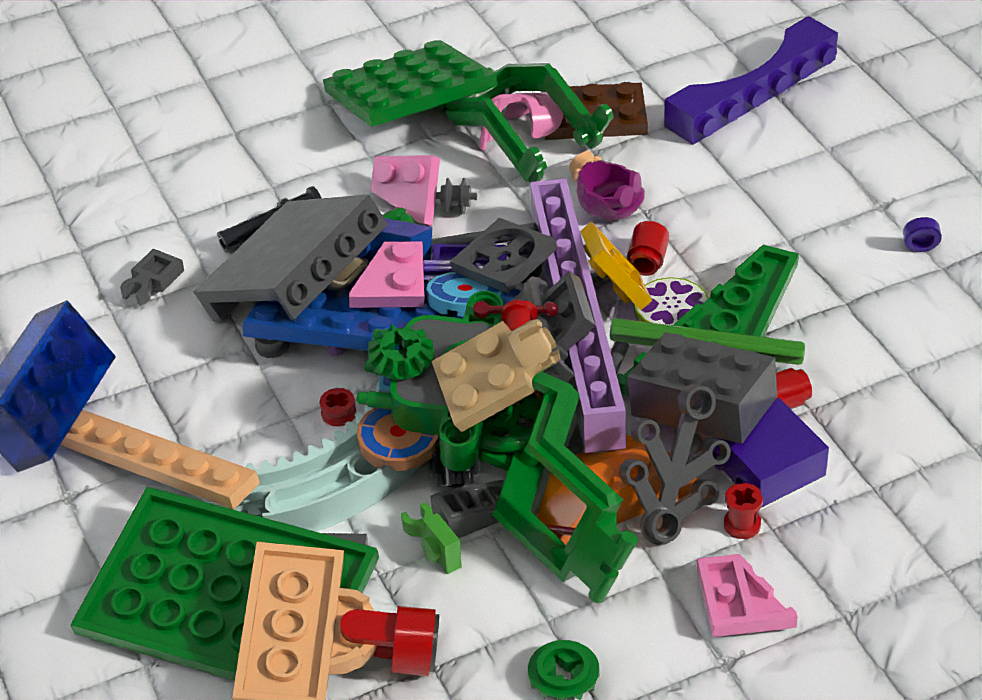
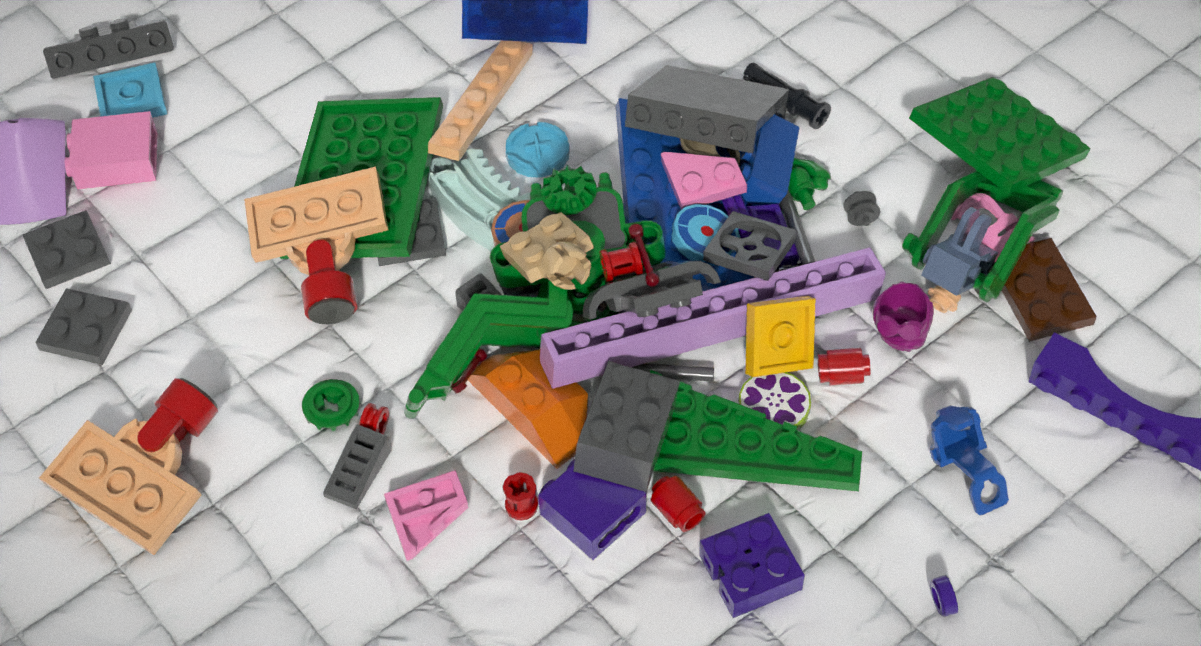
camera: 75 degrees right, 10 degrees up
dark grey plate [120,249,184,306] -> none
bright pink wing [370,155,440,226] -> none
bright green plate [401,503,462,575] -> none
bright green axle [610,318,805,365] -> none
dark grey plant [619,384,731,545] -> none
none -> dark grey slope [323,425,391,509]
none -> red bush [360,403,389,434]
none -> medium azure tile [505,122,570,178]
none -> dark purple piece [699,513,805,618]
none -> sand blue brick [921,207,998,296]
none -> blue piece [930,405,1009,515]

